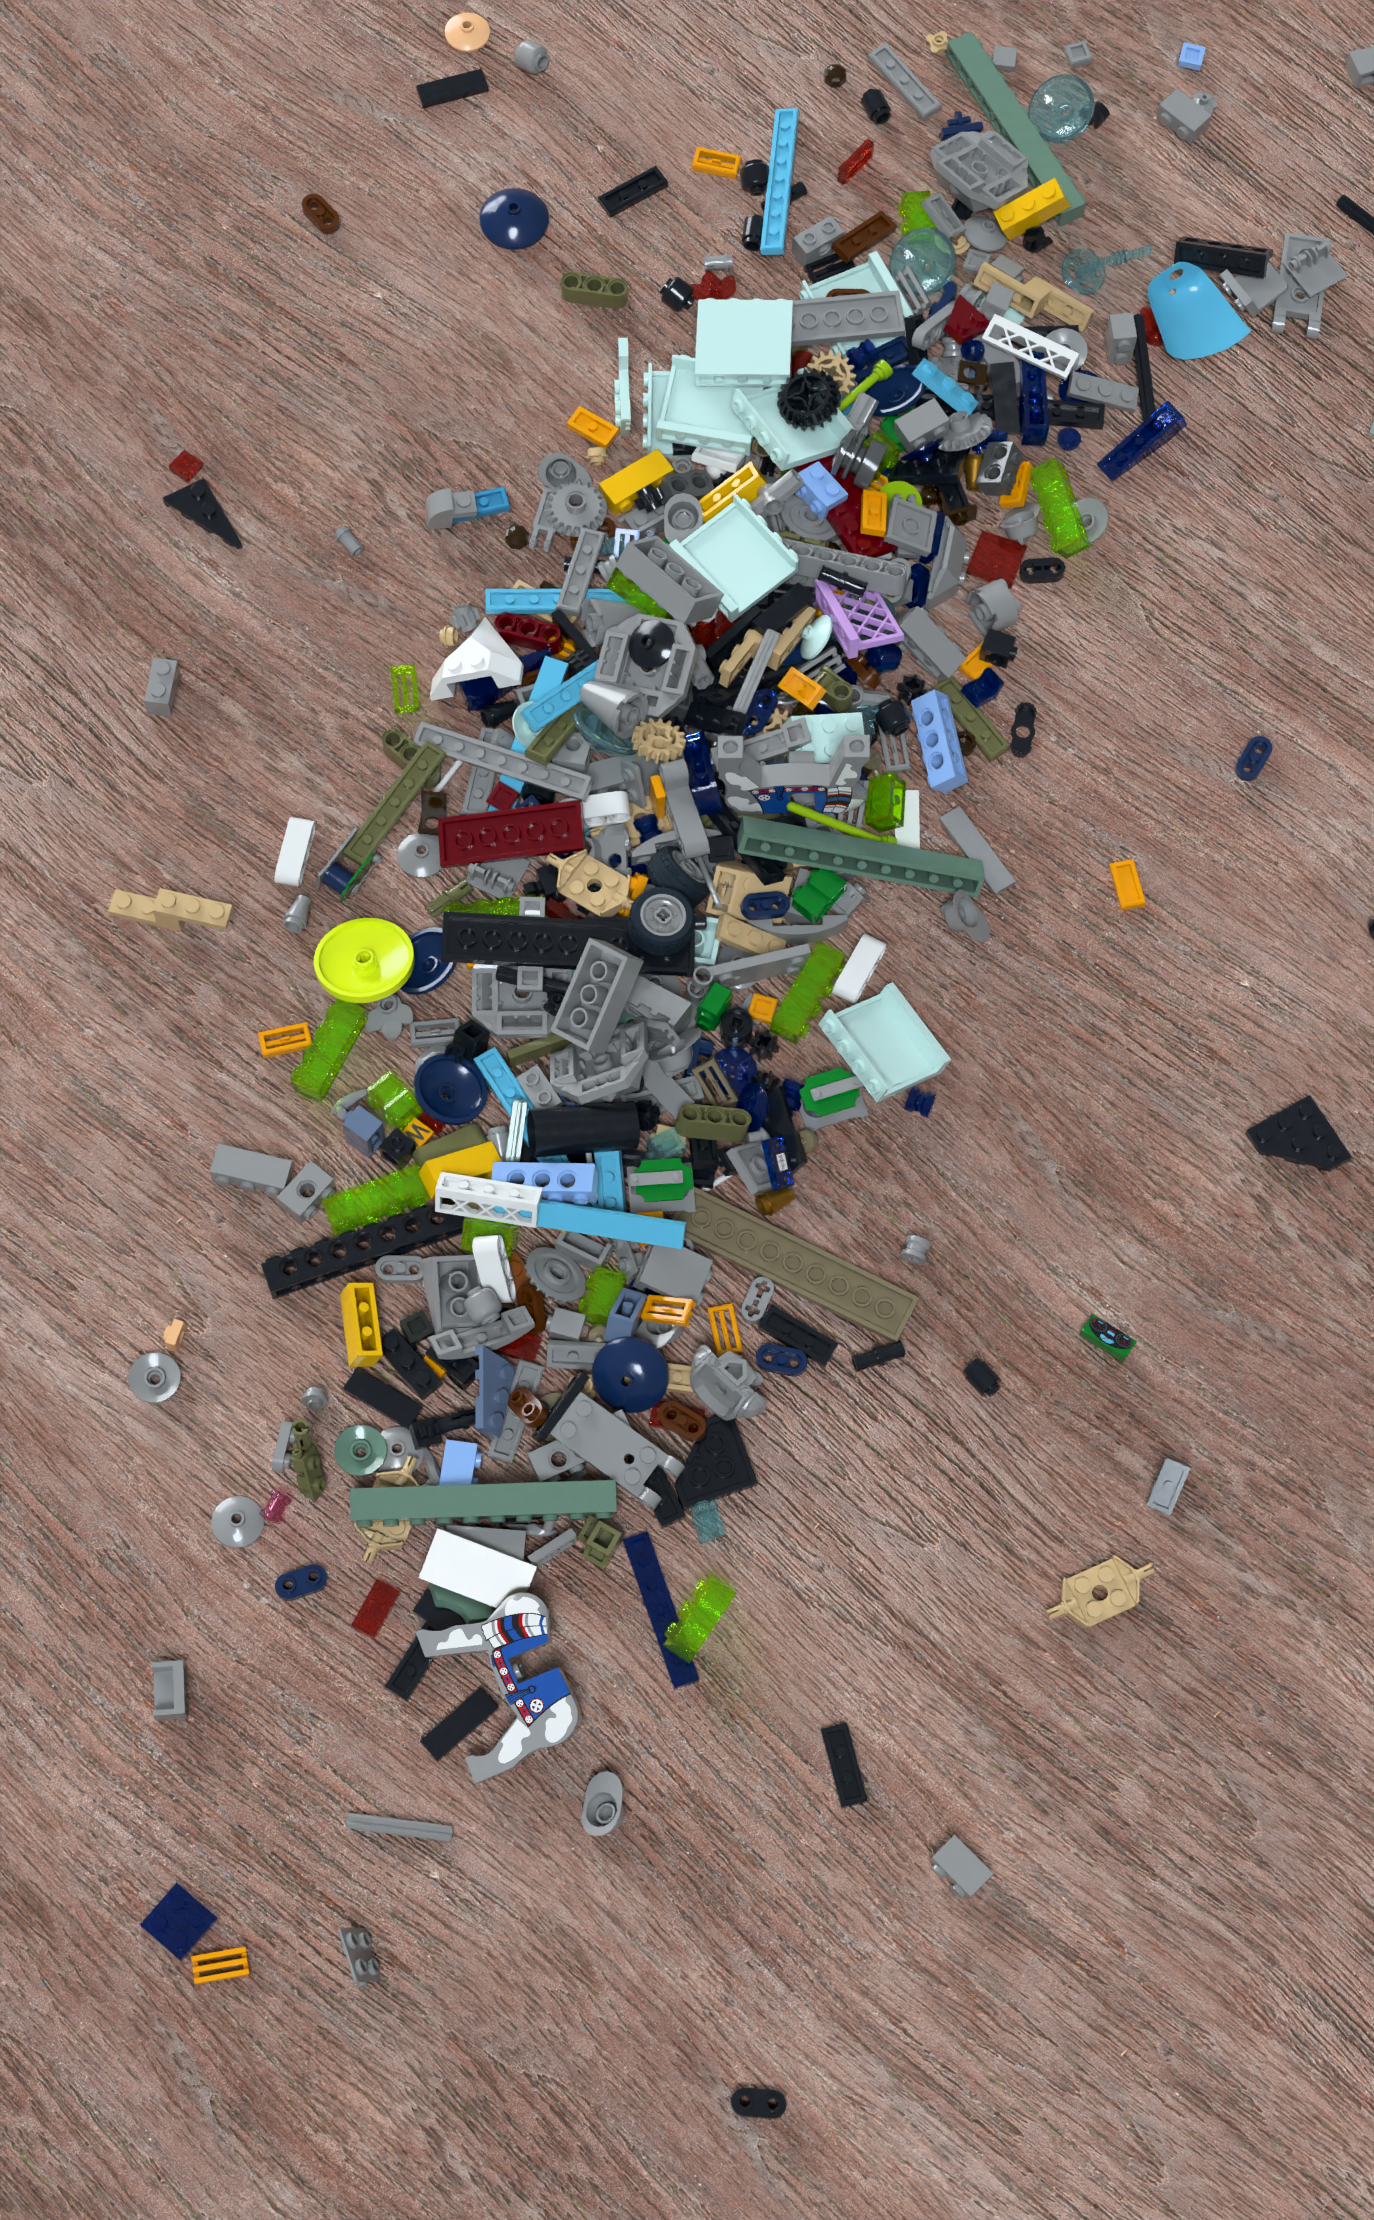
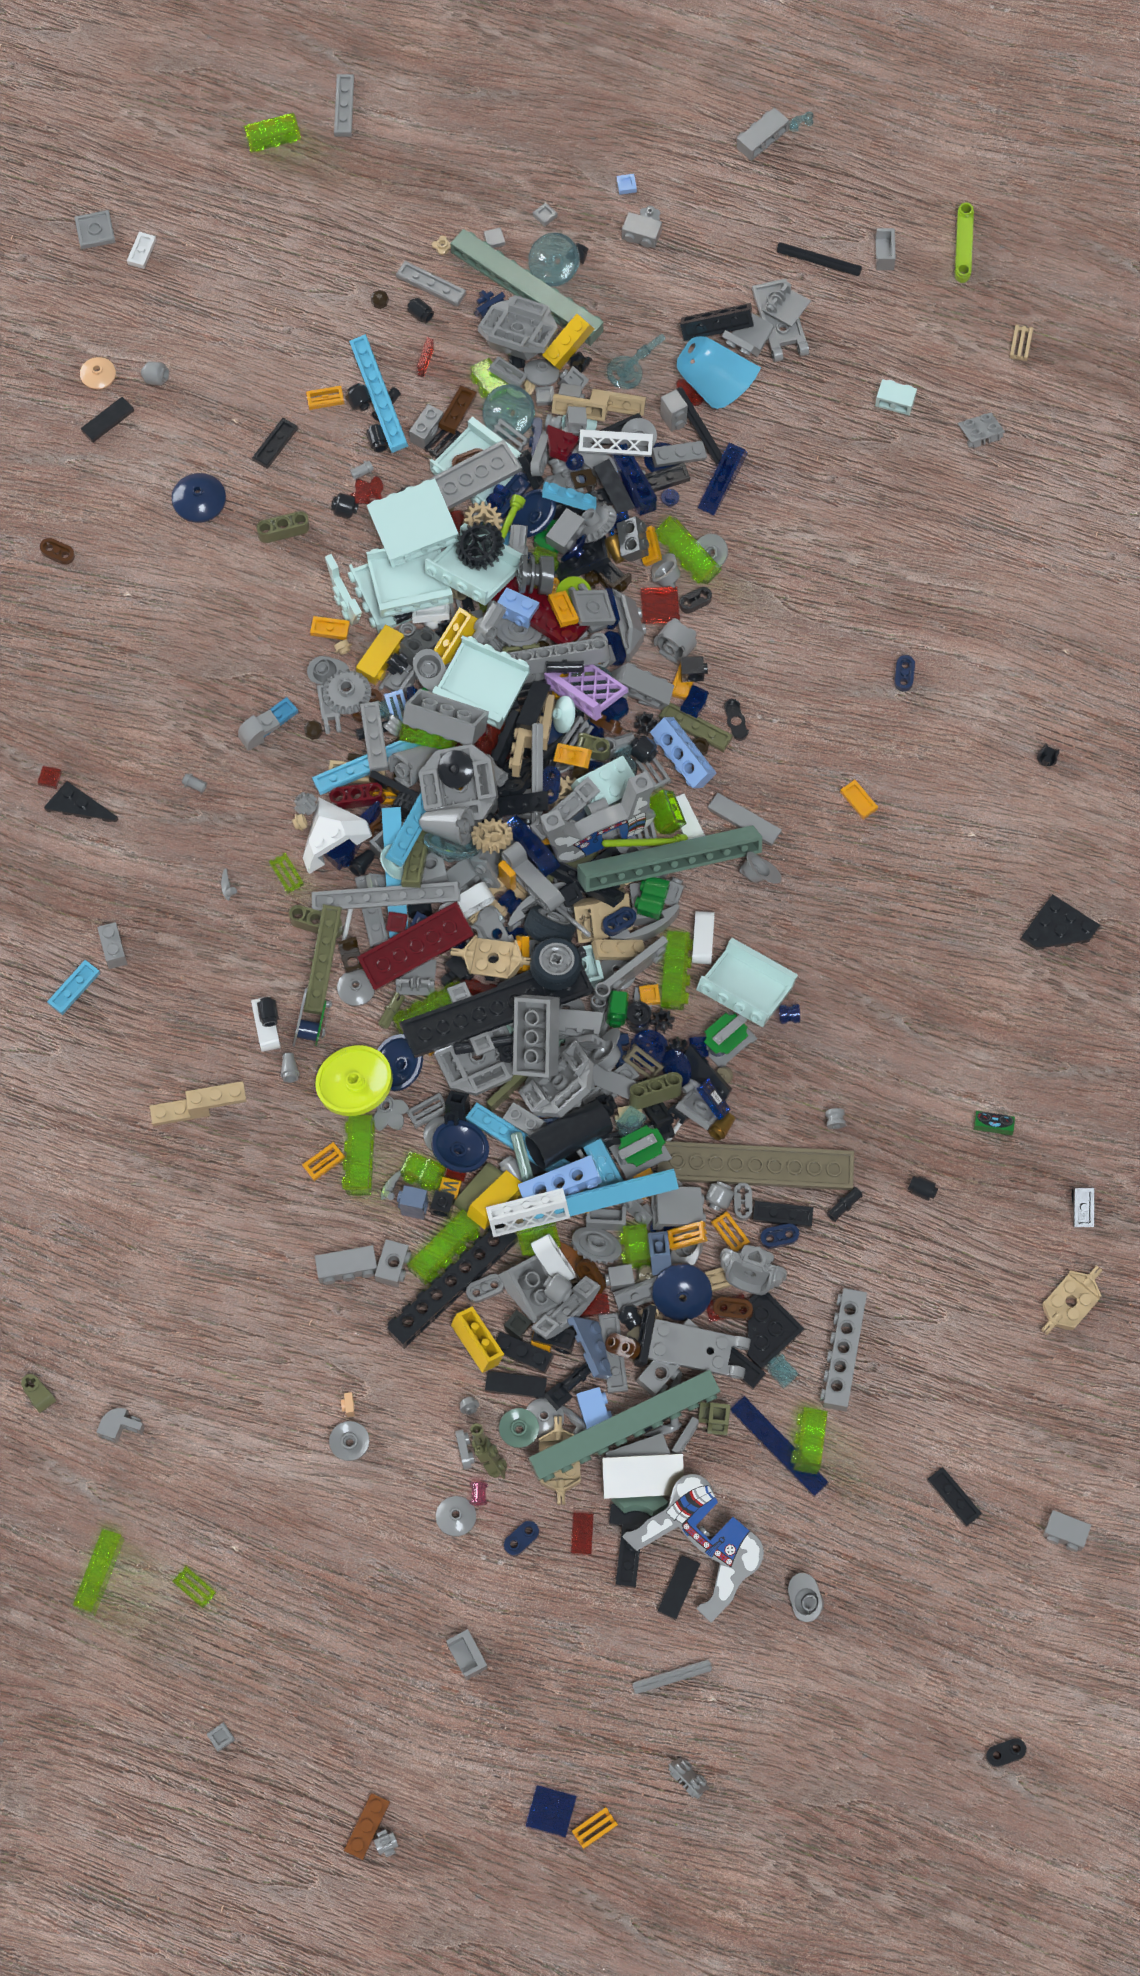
camera: 20 degrees left, 0 degrees up
none -> medium azure plate [47,960,100,1015]
none -> light grey bar [221,869,237,901]
none -> black brick [257,997,279,1027]
none -> light grey bracket [557,366,589,389]
none -> black arm [619,1306,642,1331]
none -> light grey head [705,1181,734,1211]
none -> light grey brick [820,1288,867,1412]

